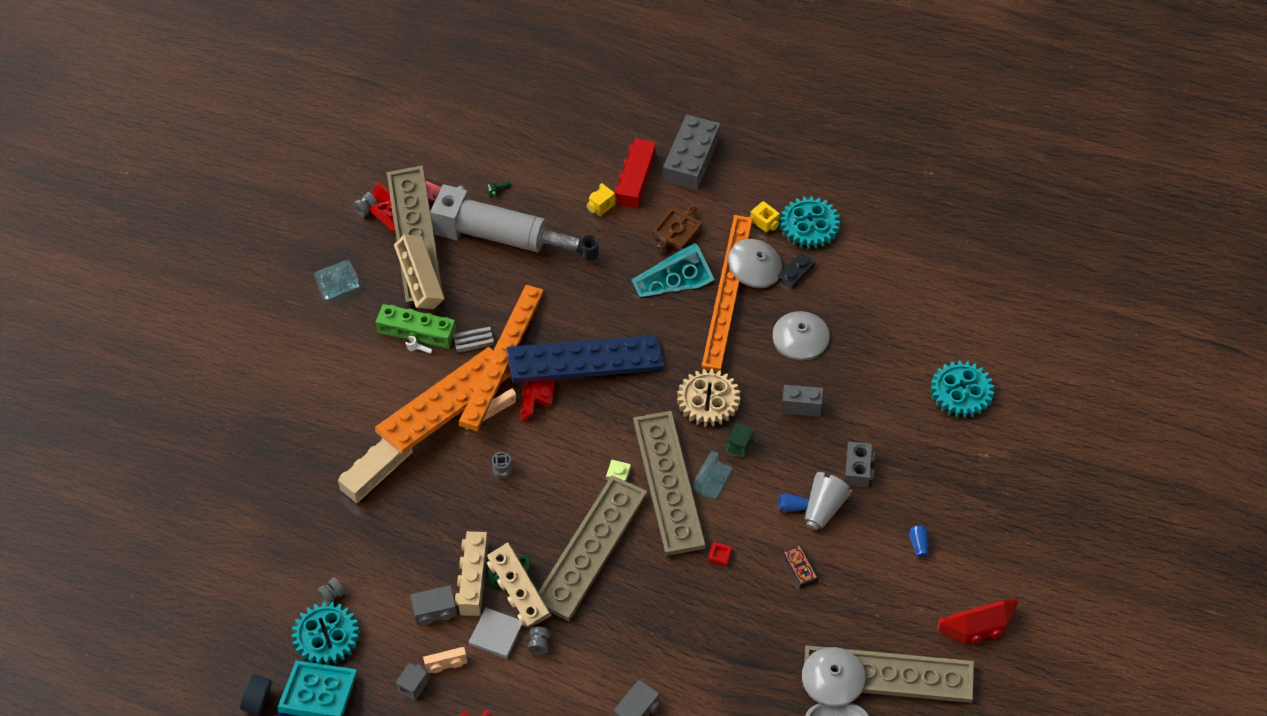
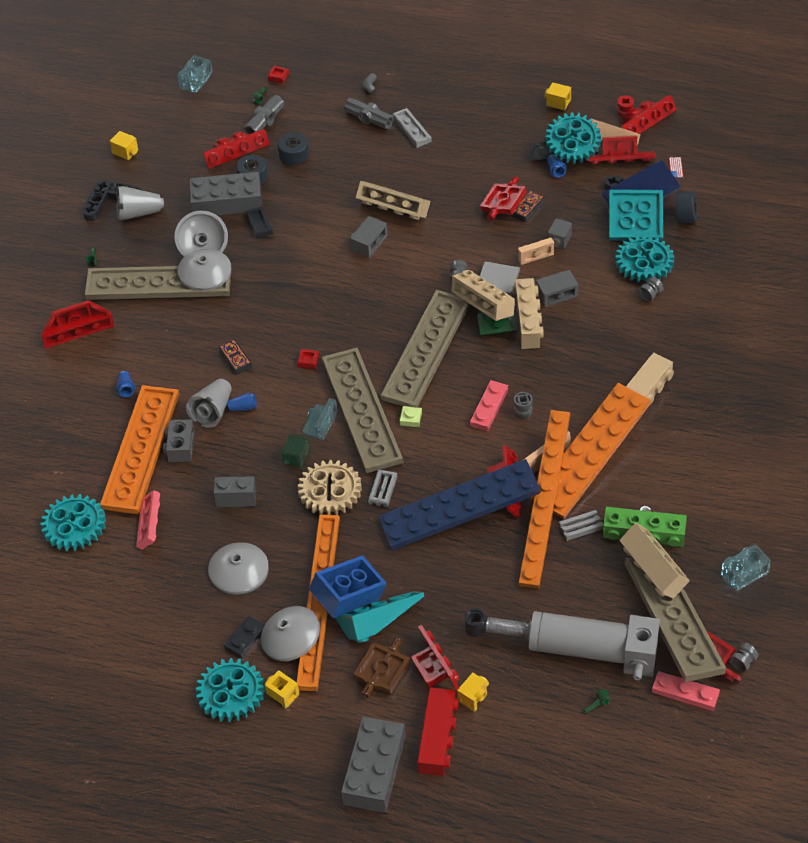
camera: 175 degrees right, 5 degrees down
none -> orange plate [100,385,179,514]
none -> coral plate [136,490,160,550]
none -> blue brick [309,555,387,618]
none -> light grey tile [368,469,398,508]
none -> red bracket [411,625,460,690]
none -> coral plate [470,380,508,431]

